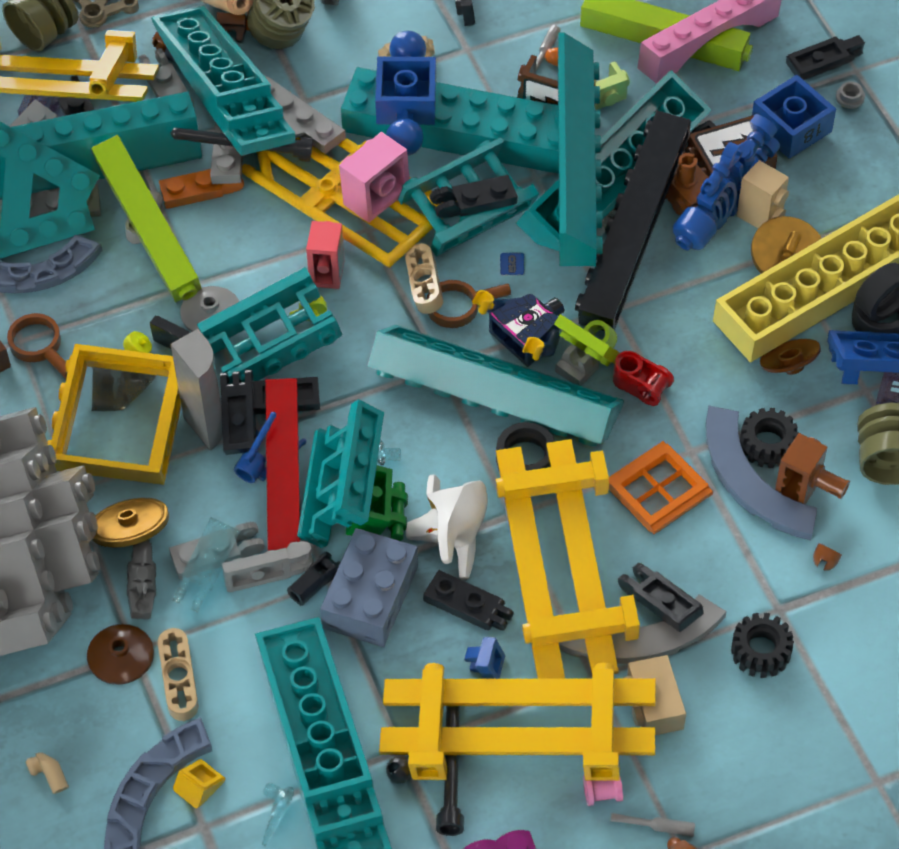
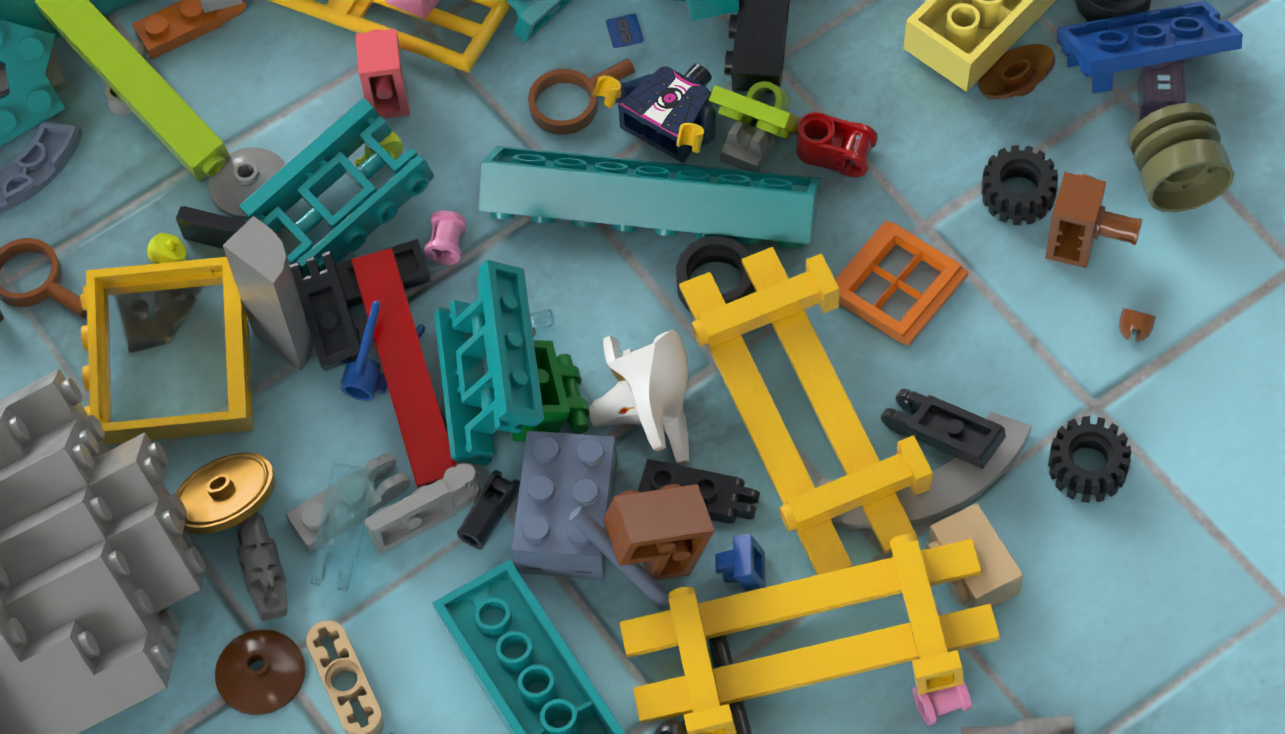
camera: 10 degrees left, 5 degrees up
tan beam [405,243,443,314] -> none
sand blue tile [706,405,817,540] -> none
none -> bright pink bush [424,210,467,265]
none -> sand blue bar [568,506,669,609]
none -> dark orange brick [603,484,715,580]

